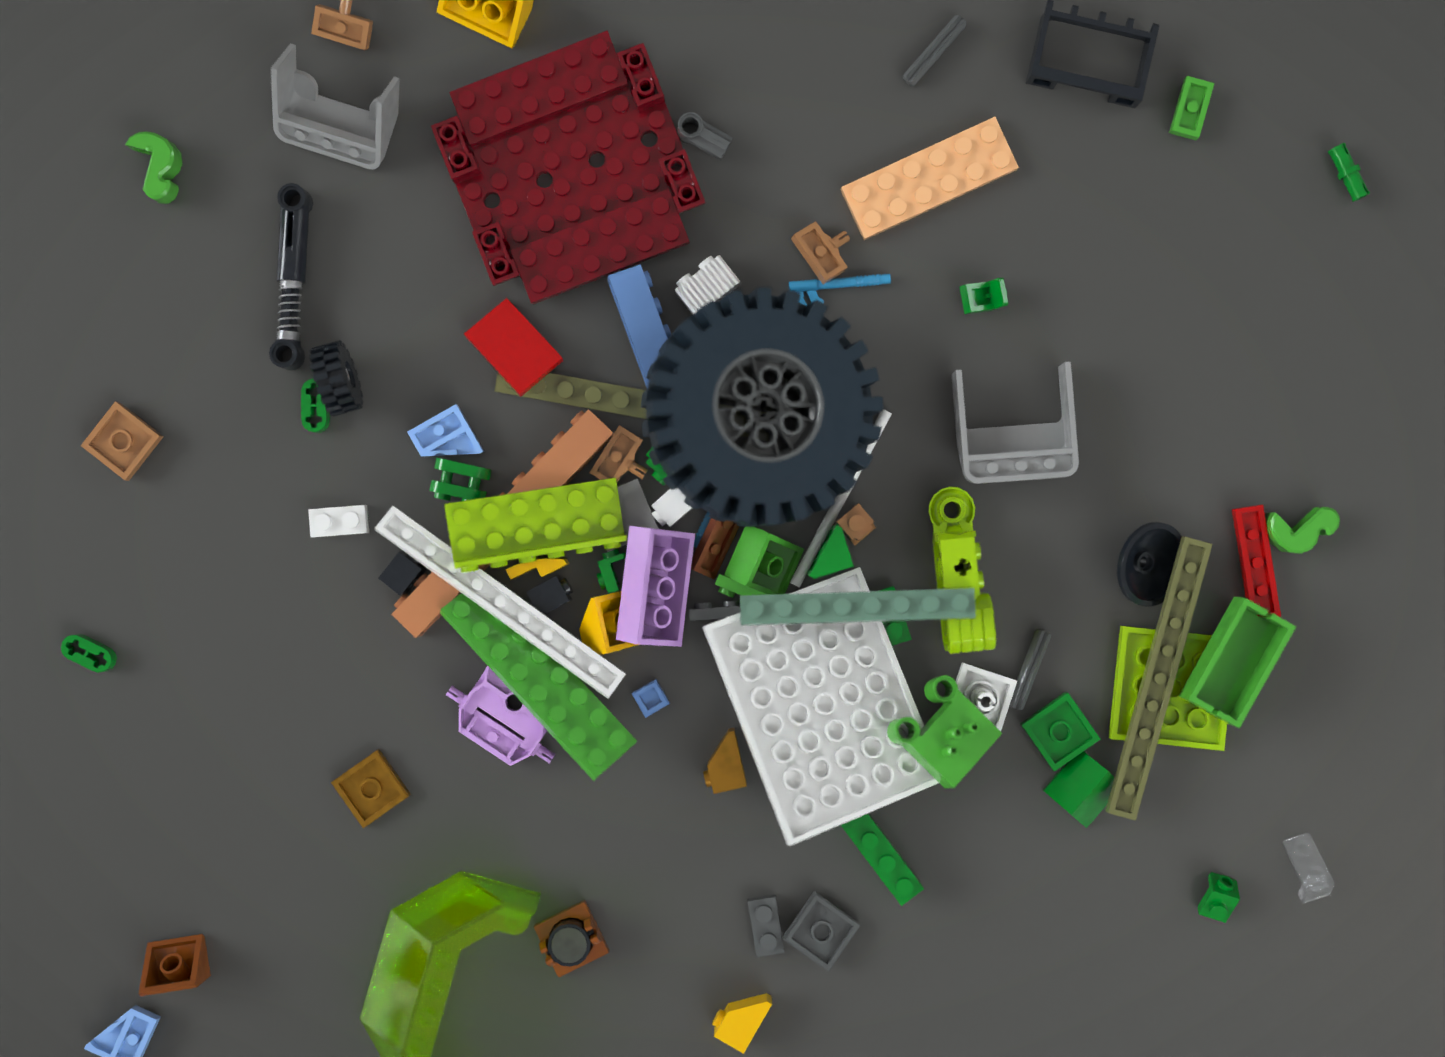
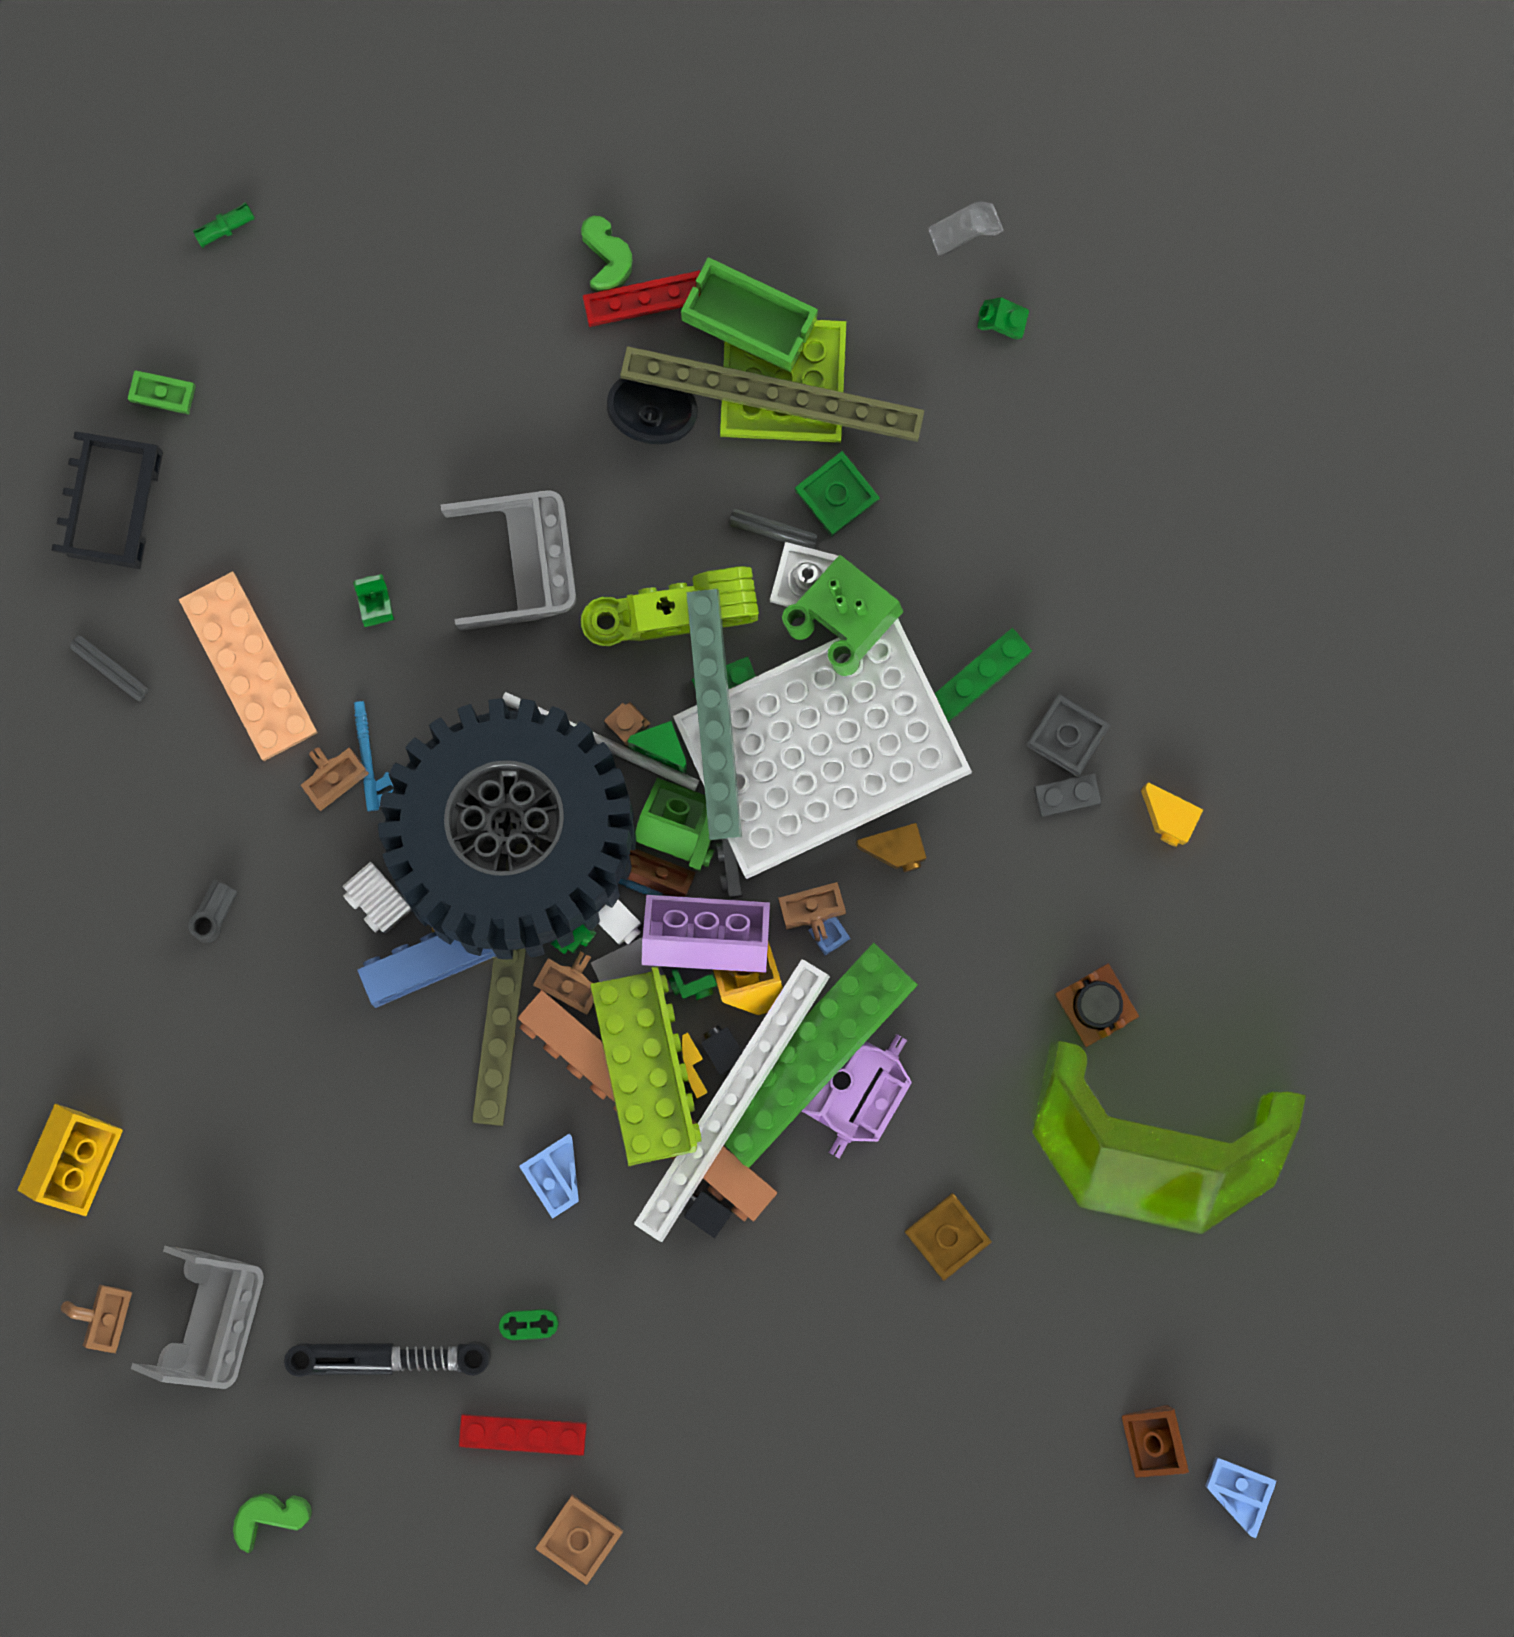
camera: 100 degrees left, 5 degrees down
green beam [61,634,117,673] -> none
white plate [308,505,369,537] -> none
black bush [309,340,363,417] -> none
green brick [429,457,492,501] -> none
dark red slope [431,30,706,305] -> none
red tile [464,298,563,397] -> none
green slope [1043,751,1115,828] -> none
none -> red plate [459,1414,587,1456]
none -> medium nougat plate [778,882,846,942]

